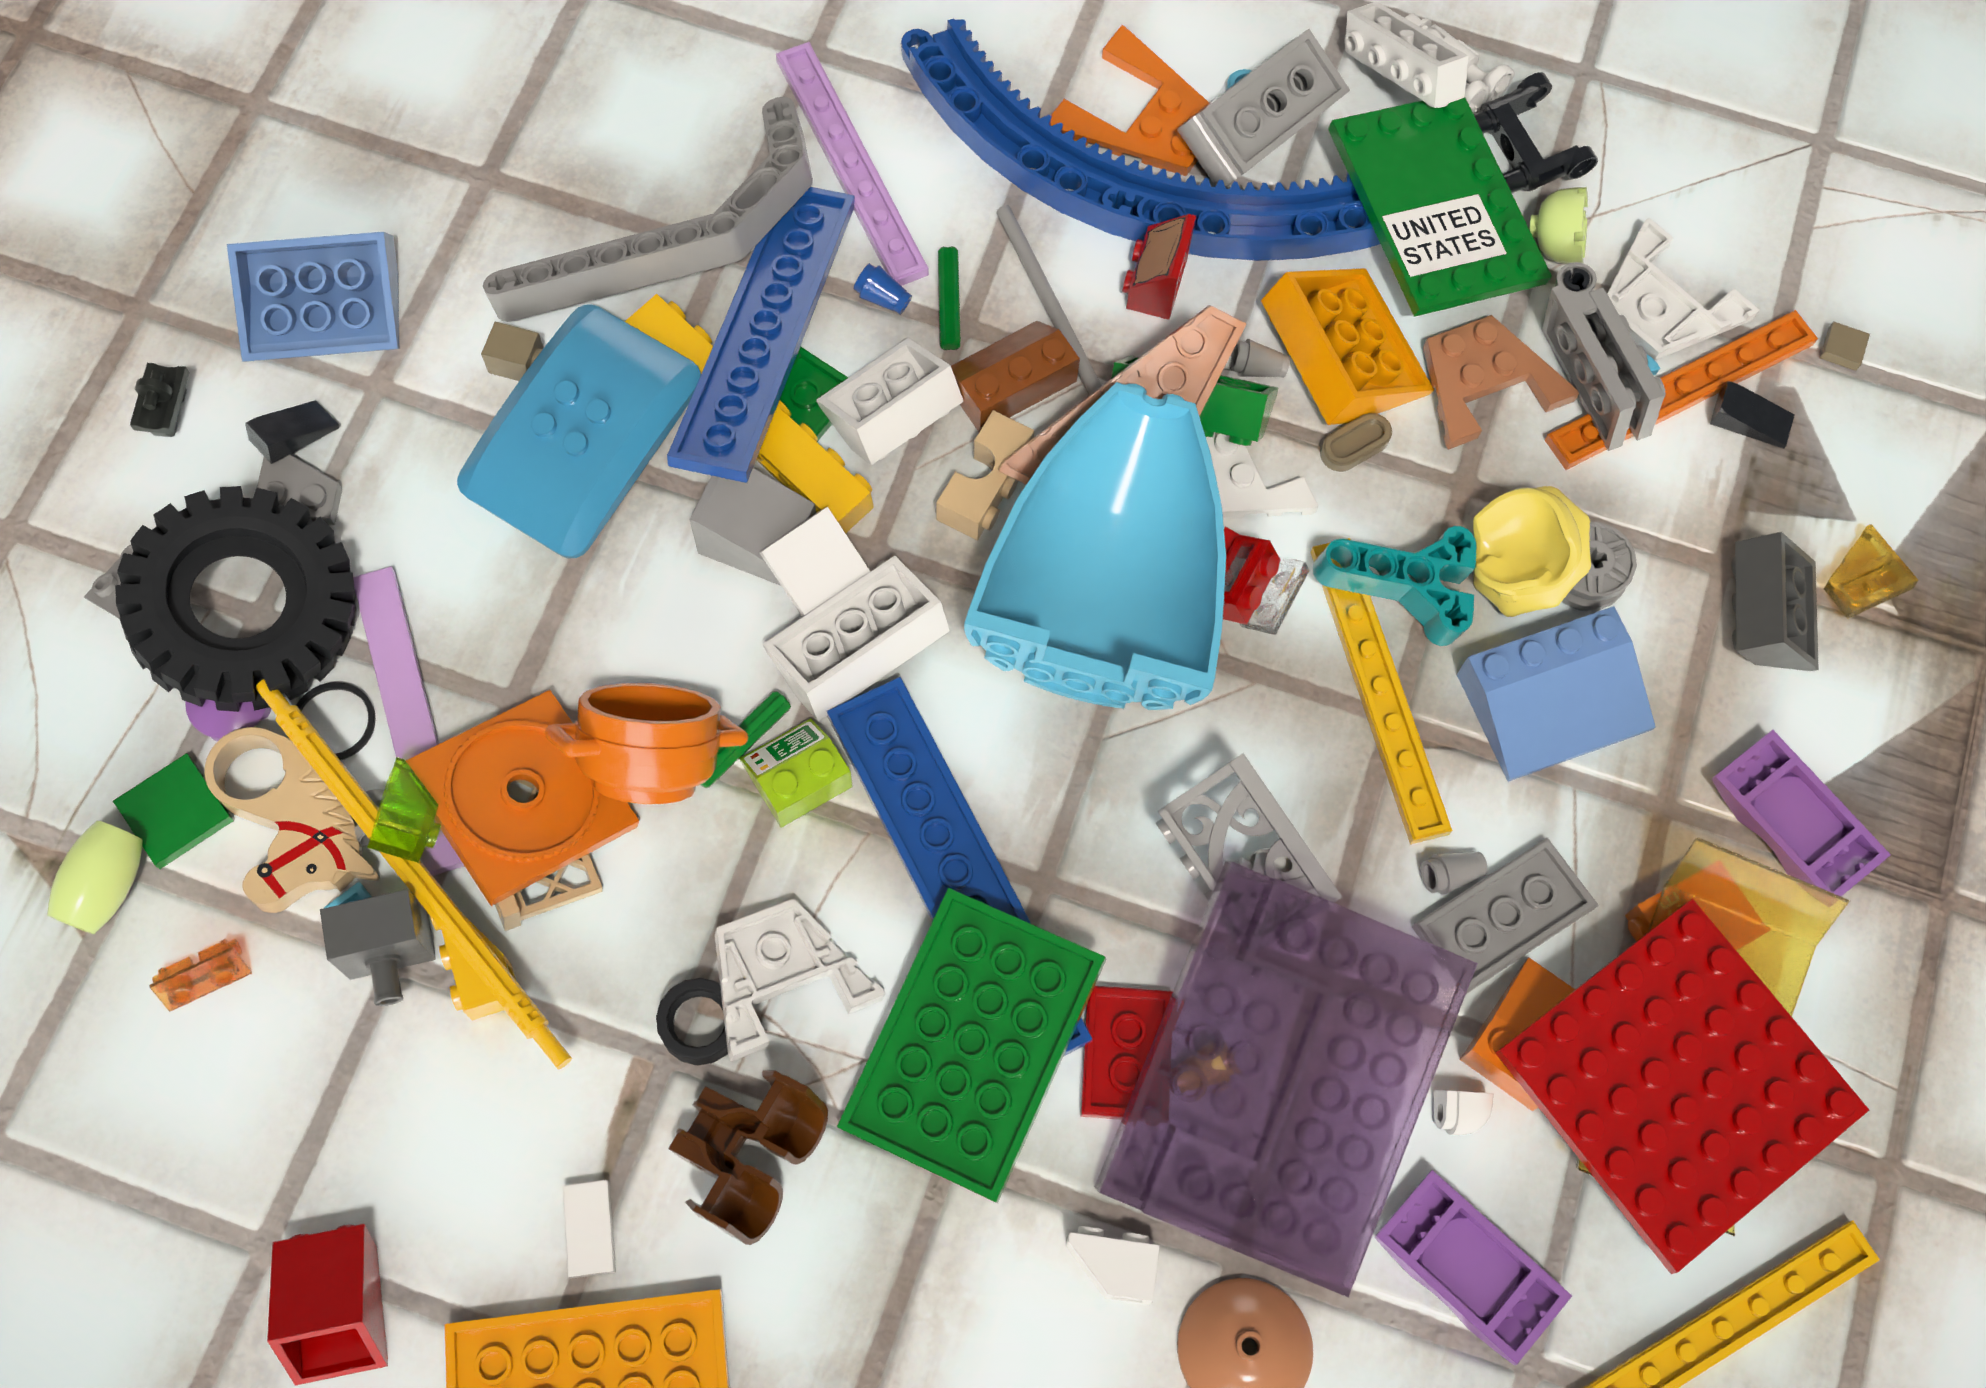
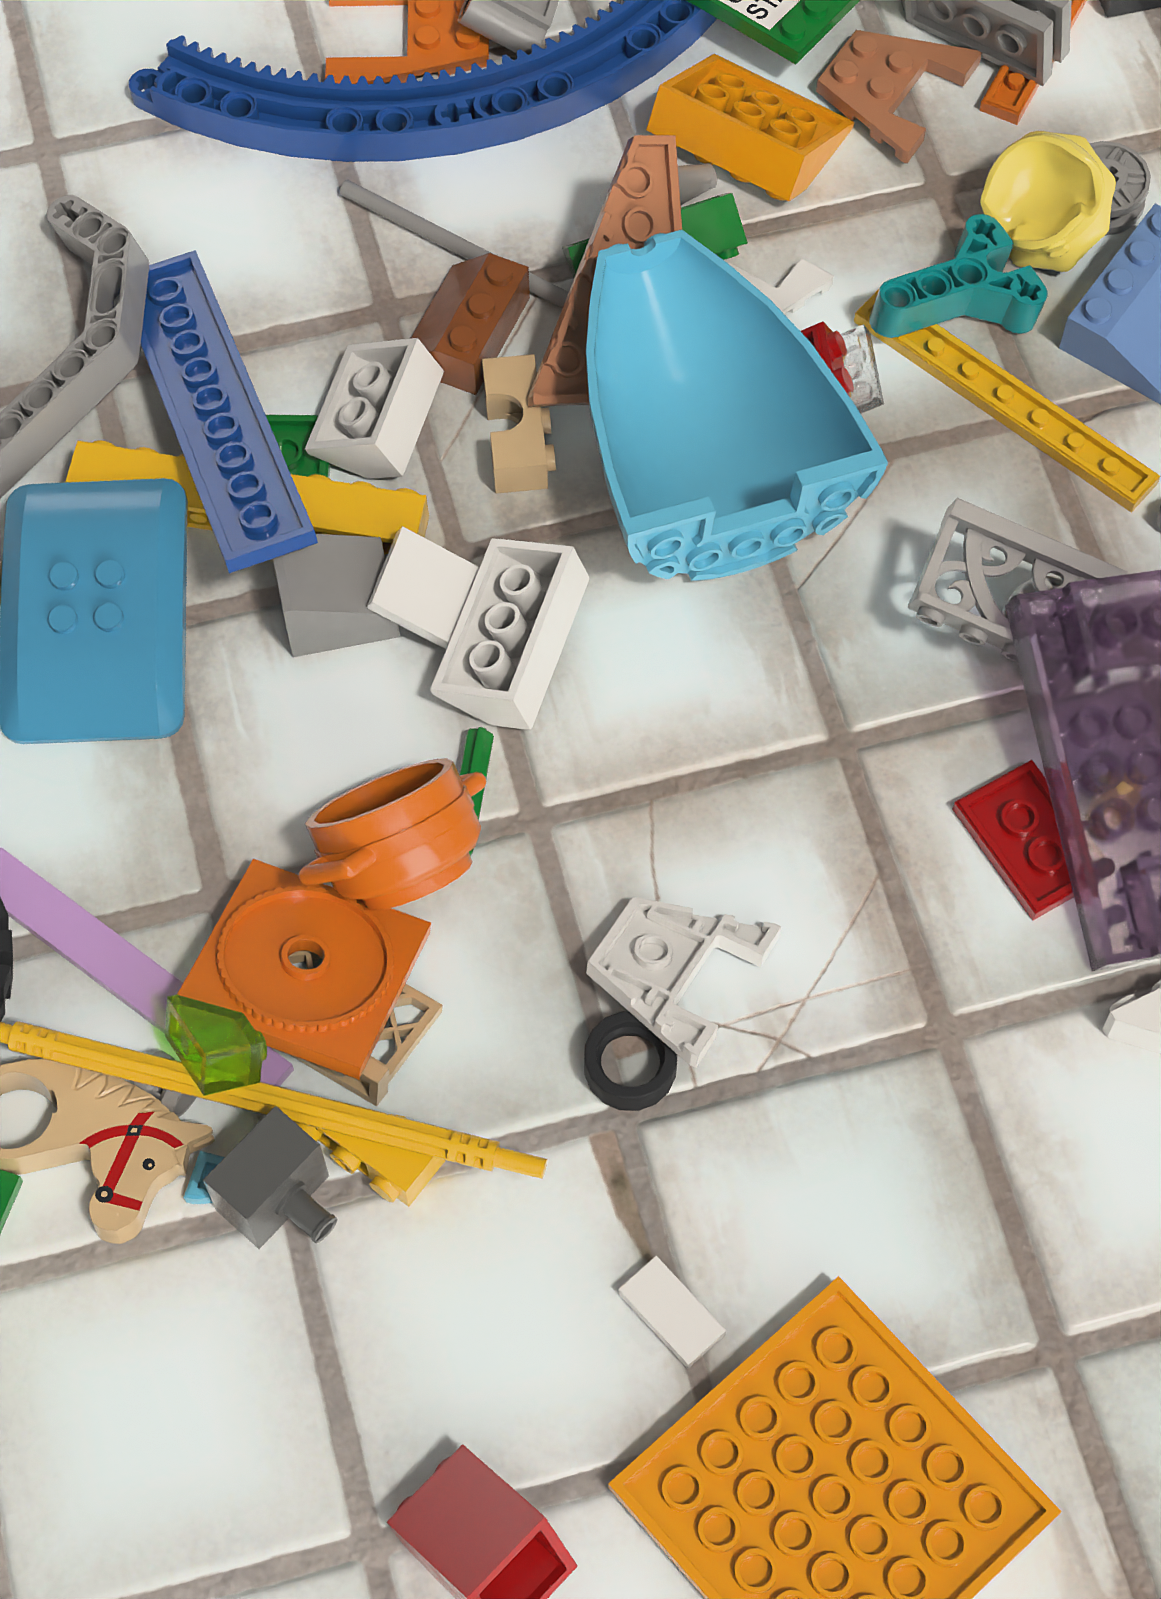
camera: 30 degrees left, 5 degrees down
clear orange hinge [149,939,252,1012] -> none
black piece [296,682,376,760] -> none
reddish brown piece [668,1070,828,1245] -> none
lime slope [740,718,853,828] -> none
lavender tile [776,42,929,286] -> none
blue plate [827,677,1092,1057] -> none
green plate [837,888,1107,1203] -> none
blue cone [853,263,912,315] -> none
green axle [938,246,961,350] -> none
red slope [1122,214,1196,320] -> none
dark tan tile [1320,413,1392,472] -> none

